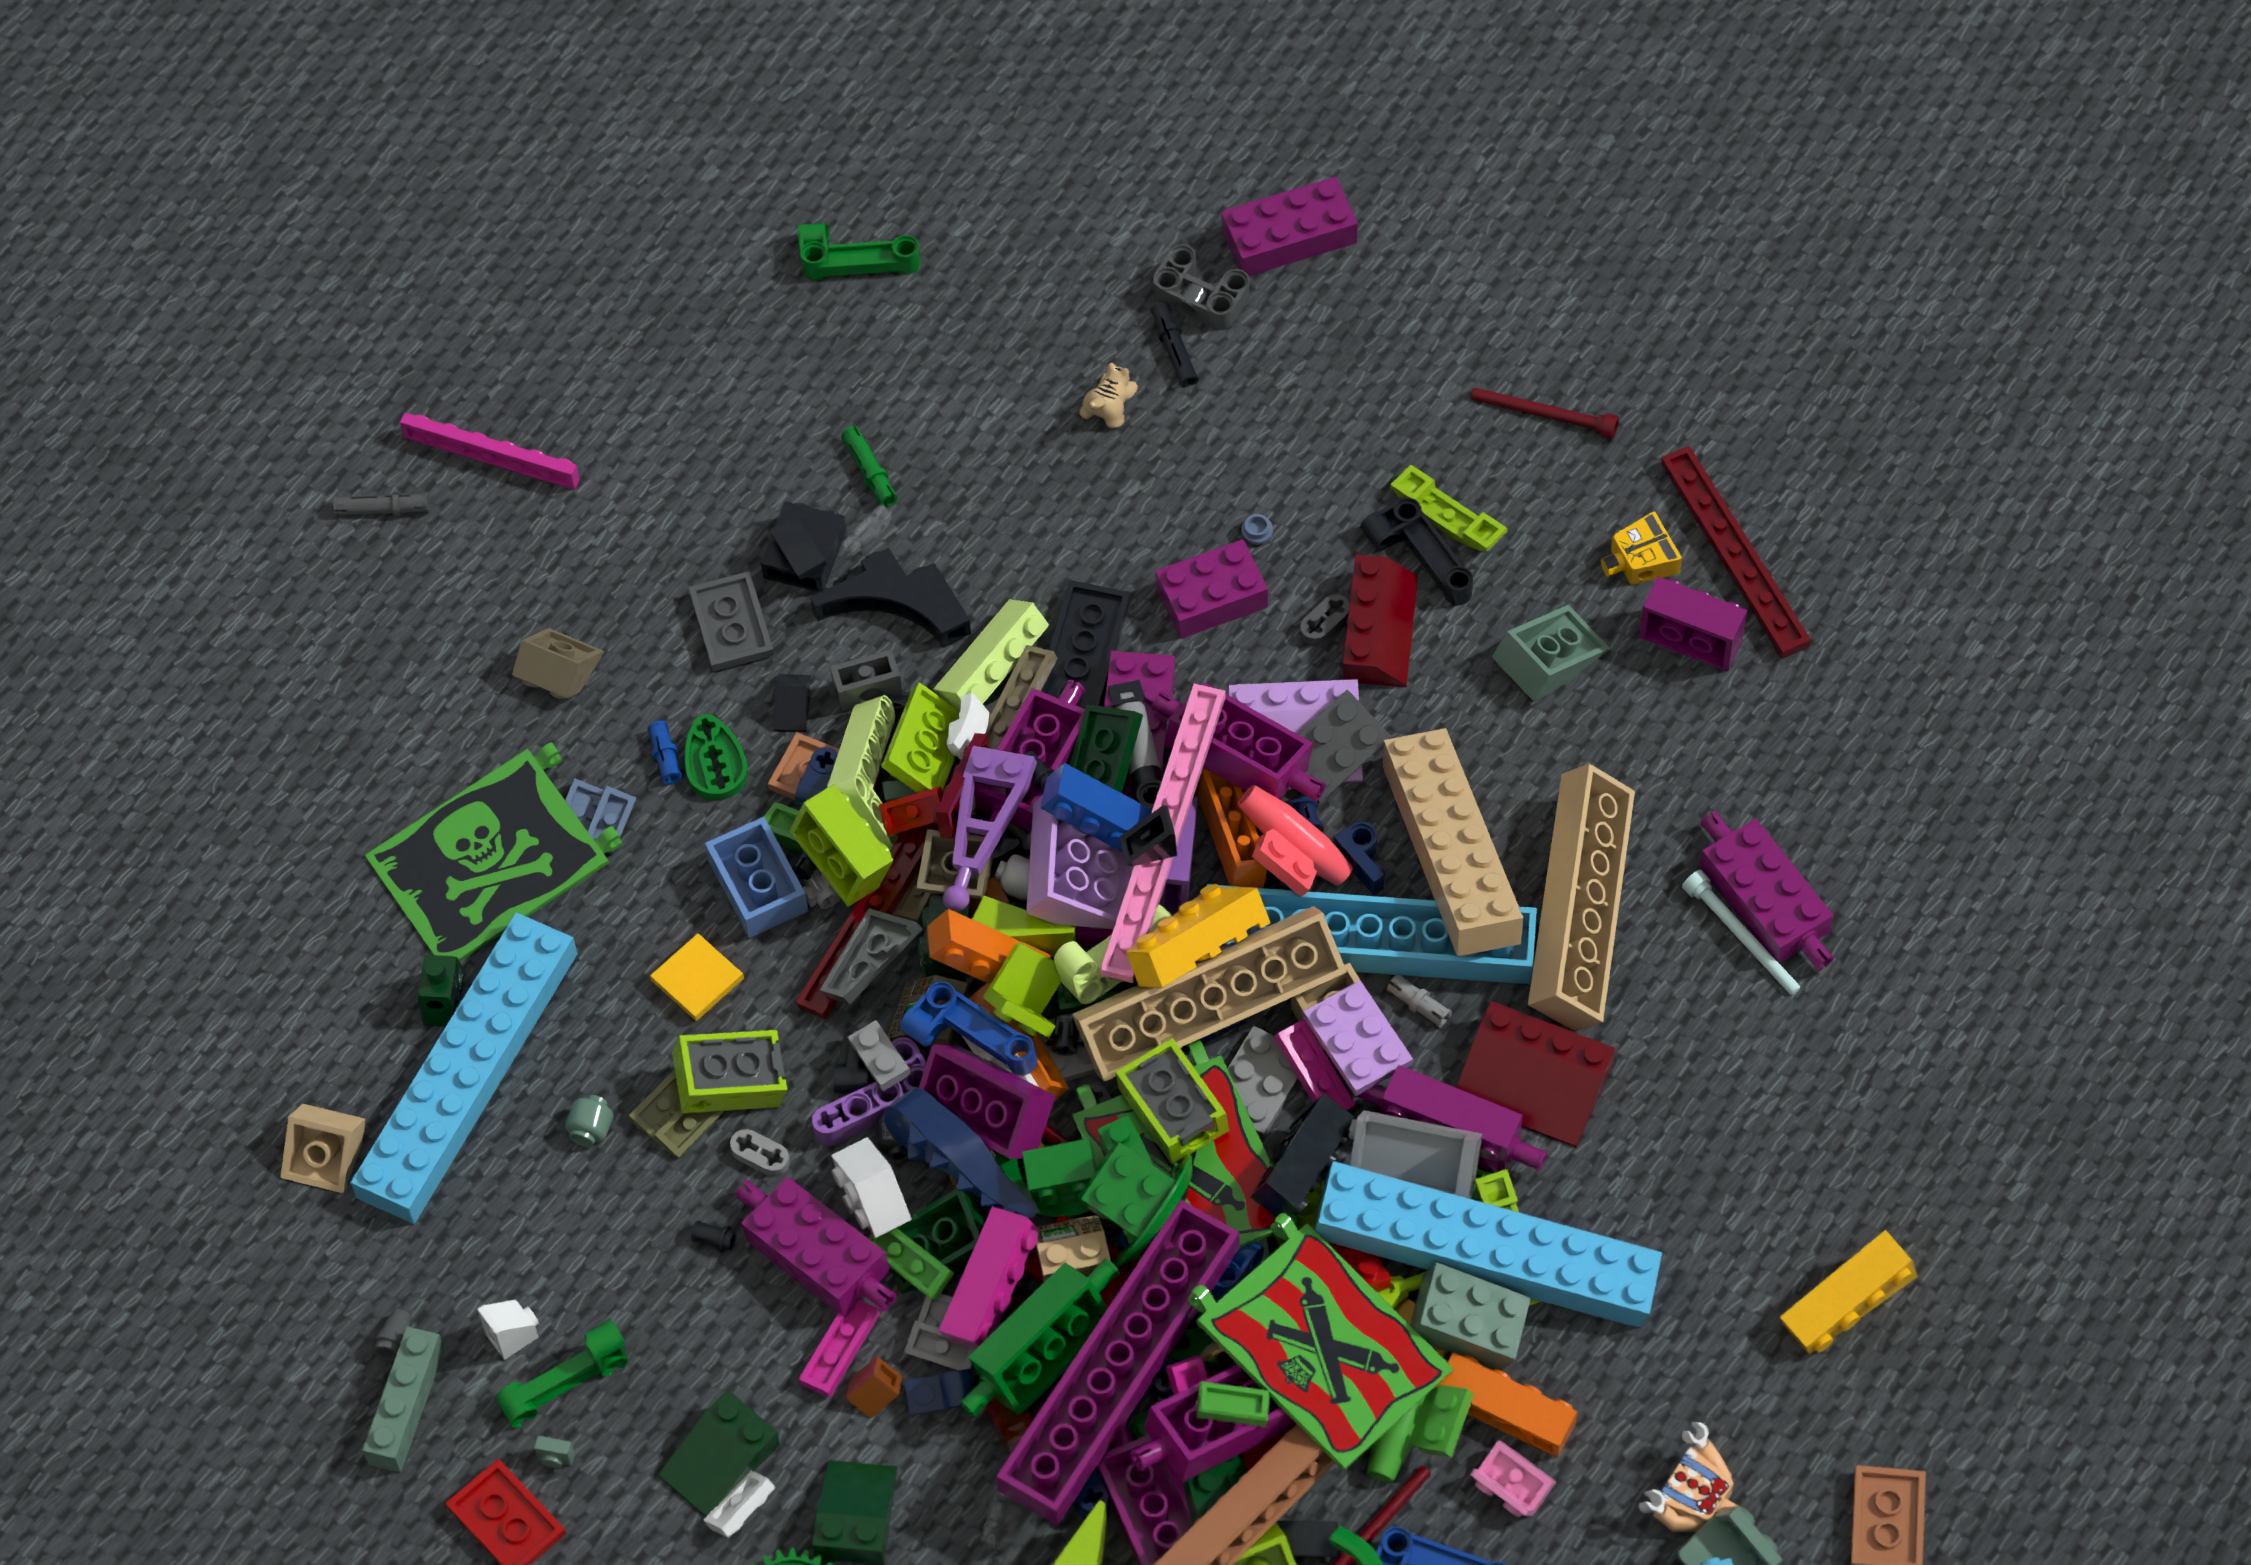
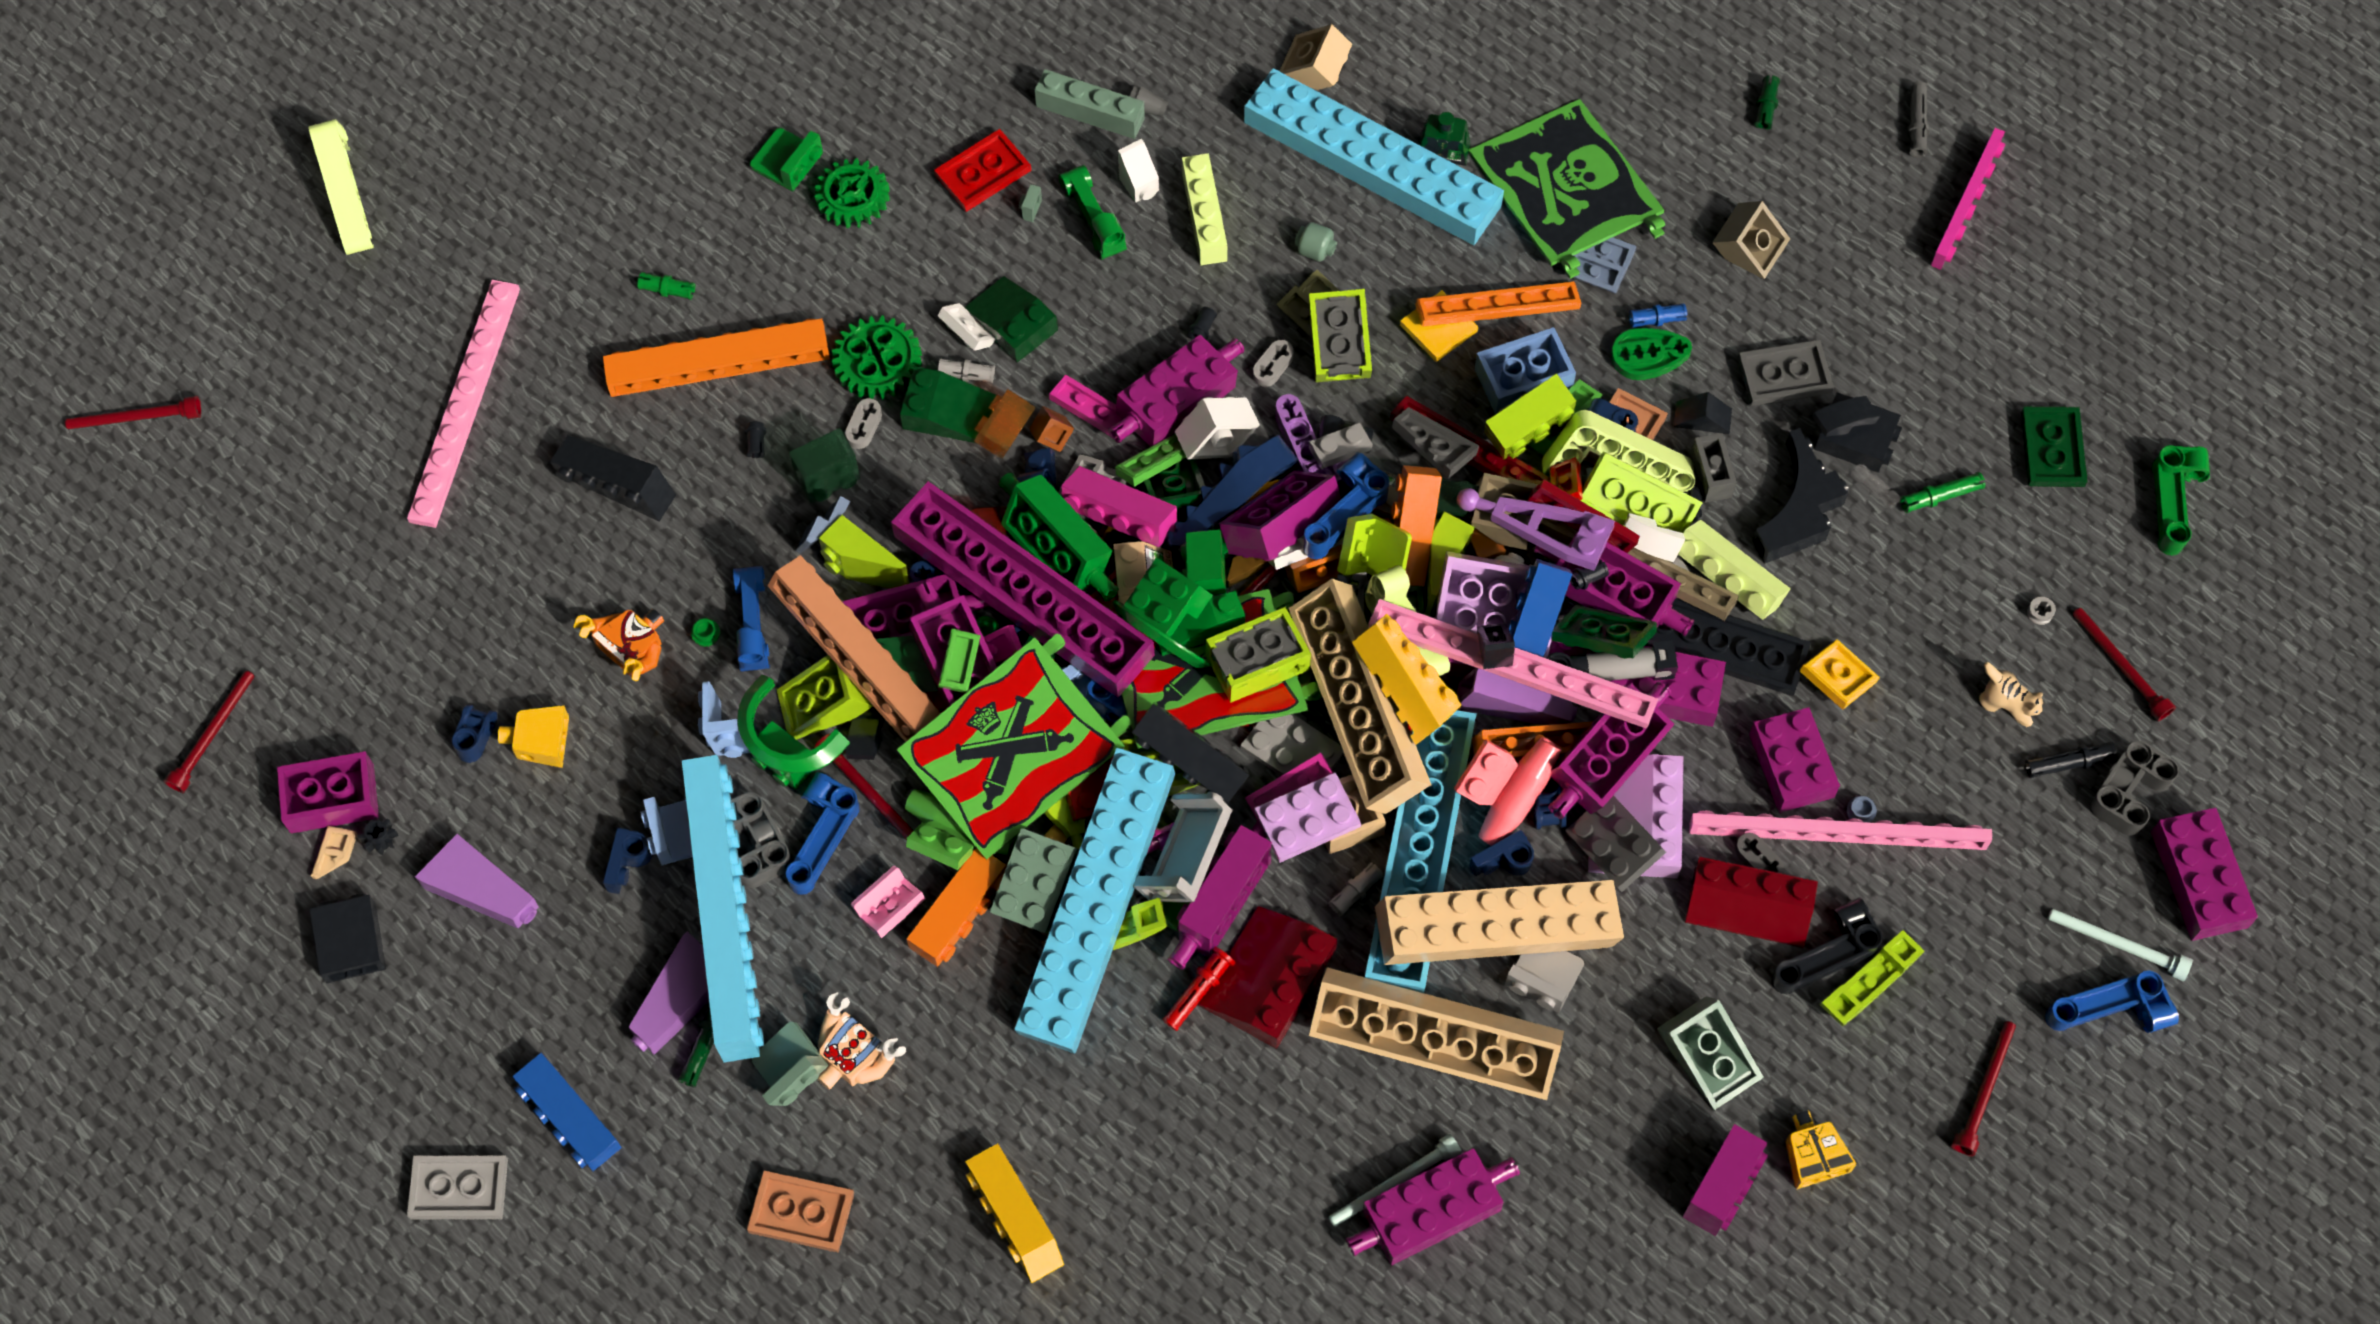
camera: 95 degrees right, 5 degrees up
dark red plate [1661,446,1811,658] -> none
none -> light grey pin [938,358,995,383]
none -> clear orange brick [974,389,1036,459]
none -> red pin [1162,946,1236,1032]
none -> yellowish green brick [1182,154,1227,265]
none -> orange tile [1415,281,1582,327]
none -> light grey bracket [1505,951,1584,1013]
none -> bright pink plate [1689,811,1992,850]
none -> dark green pin [1755,75,1780,130]
none -> yellow tile [1800,639,1880,710]
none -> dark green plate [2021,407,2088,487]
none -> light grey bush [2027,597,2056,625]
none -> blue piece [2045,970,2179,1033]
none -> light aqua piece [2048,909,2193,982]
none -> dark red piece [2073,608,2176,722]

